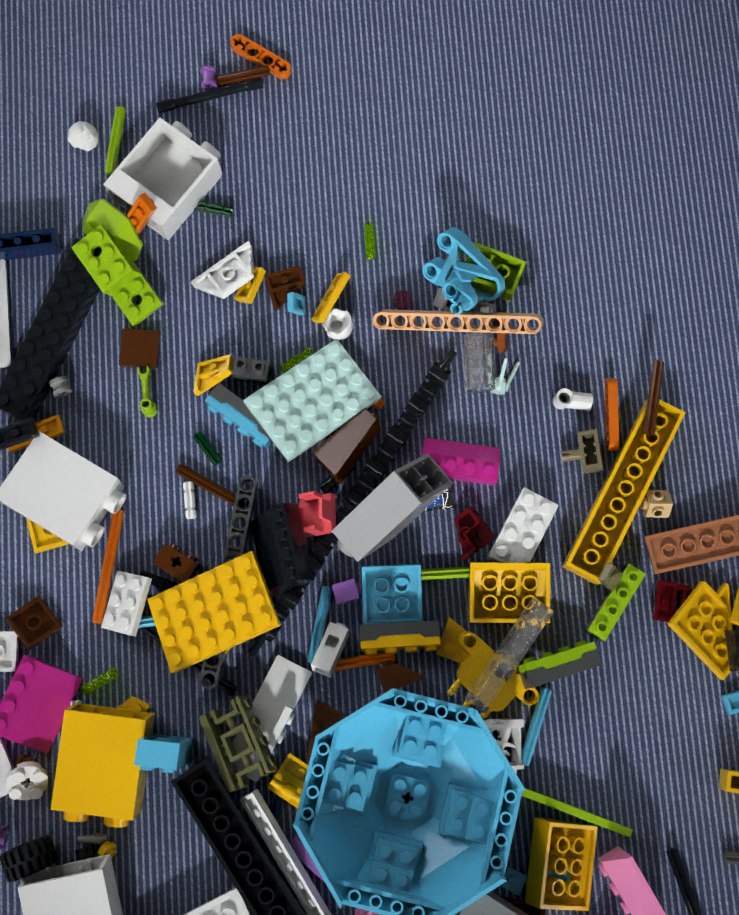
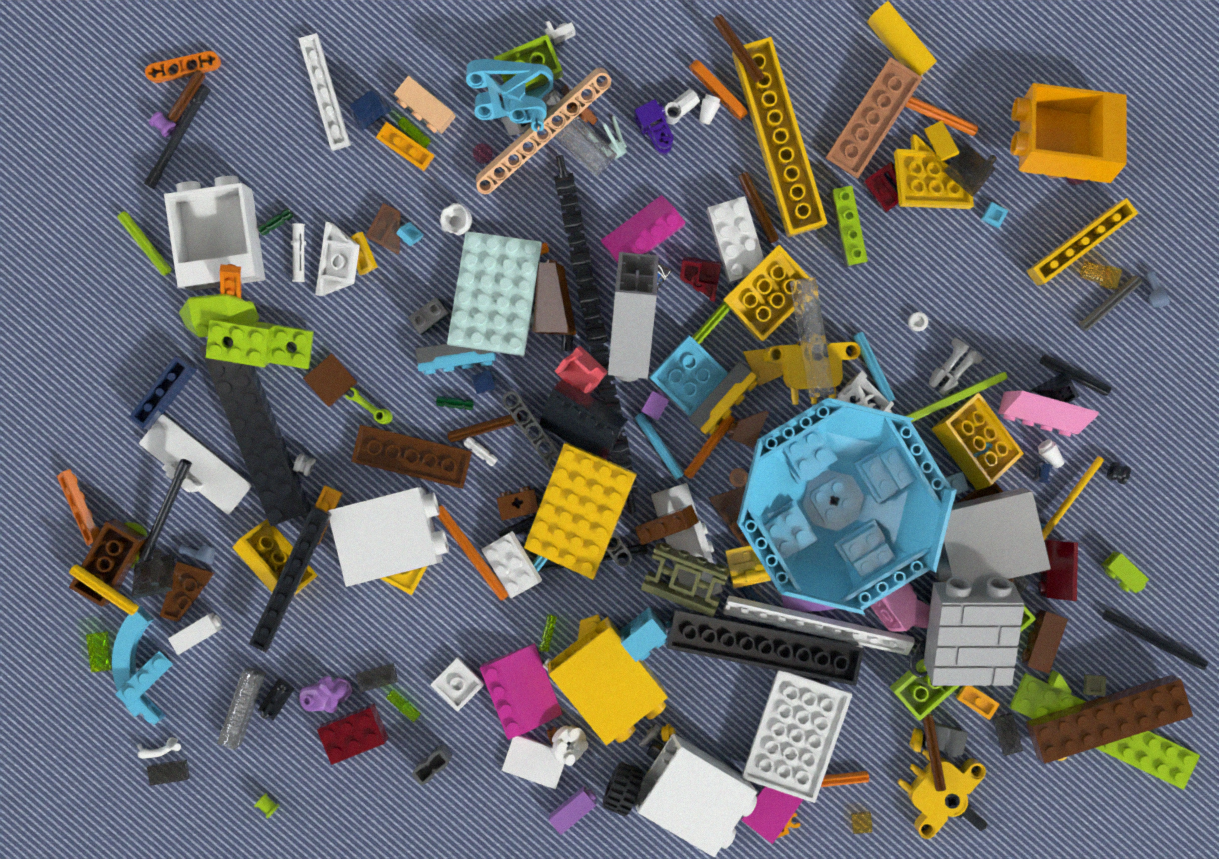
camera: 40 degrees left, 10 degrees up
reddish brown tile [5,596,62,651] -> none
white hair [68,121,99,151] -> none
yellow wing [193,354,234,396] -> none
clear neon green axle [279,347,314,374] -> none
yellow tile [311,272,351,324] -> none
white brick [311,622,349,678] -> none
piece [517,640,602,689] -> none
dark tan brick [561,429,604,474] -> none
olive plate [598,563,623,591] -> none
tan brick [640,490,673,518] -> none
none -> white pin [291,223,306,282]
none -> white plate [298,33,351,151]
none -> dark blue torso [349,90,392,131]
none -> reddish brown plate [351,425,472,489]
none -> light orange plate [375,122,435,171]
none -> light nougat brick [394,76,456,135]
none -> dark blue brick [471,370,497,394]
none -> white bracket [544,21,576,45]
none -> dark purple brick [634,99,674,155]
none -> reddish brown brick [634,504,699,545]
none -> white cone [699,94,720,125]
none -> nougat plate [729,468,748,487]
none -> reddish brown axle [738,172,779,244]
none -> white tile [908,312,928,332]
none -> light grey piece [928,338,983,396]
none -> black slope [1030,372,1080,403]

